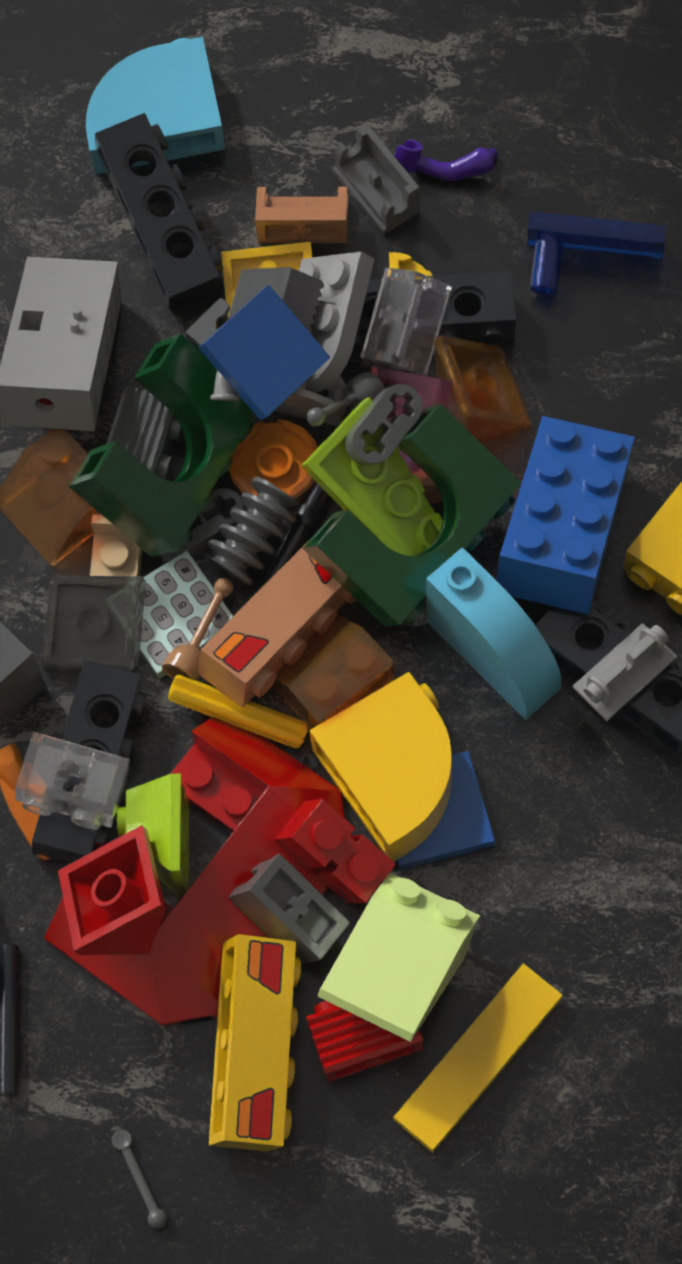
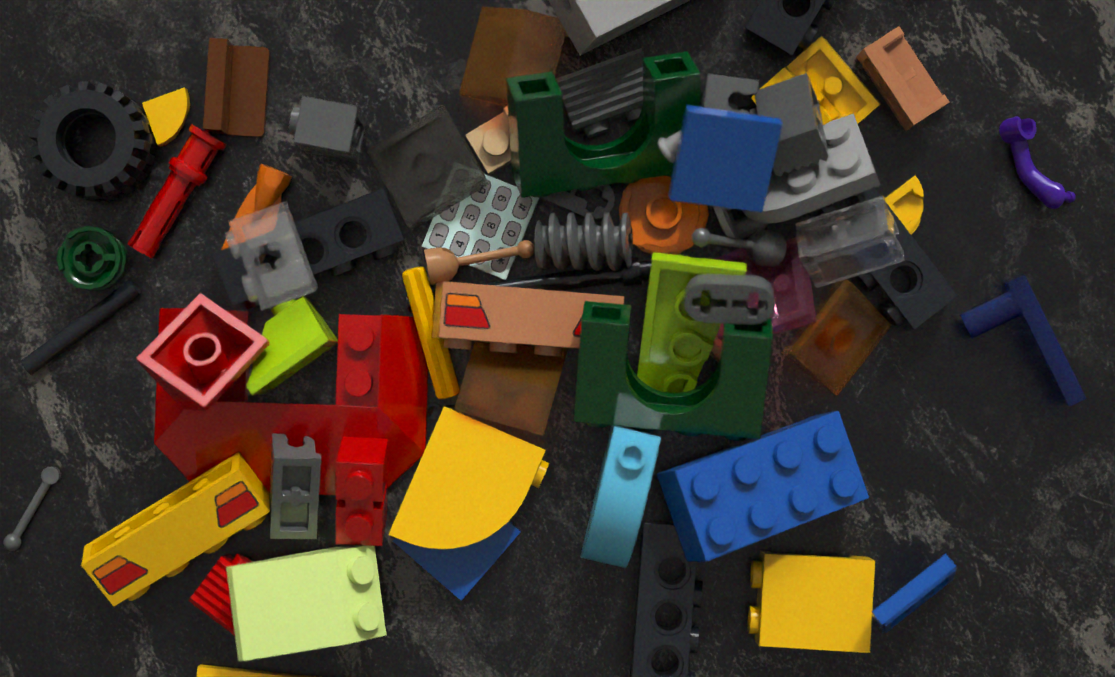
camera: 50 degrees right, 20 degrees up
dark grey hinge [332,124,420,235] -> none
light grey hinge [572,623,677,721] -> none

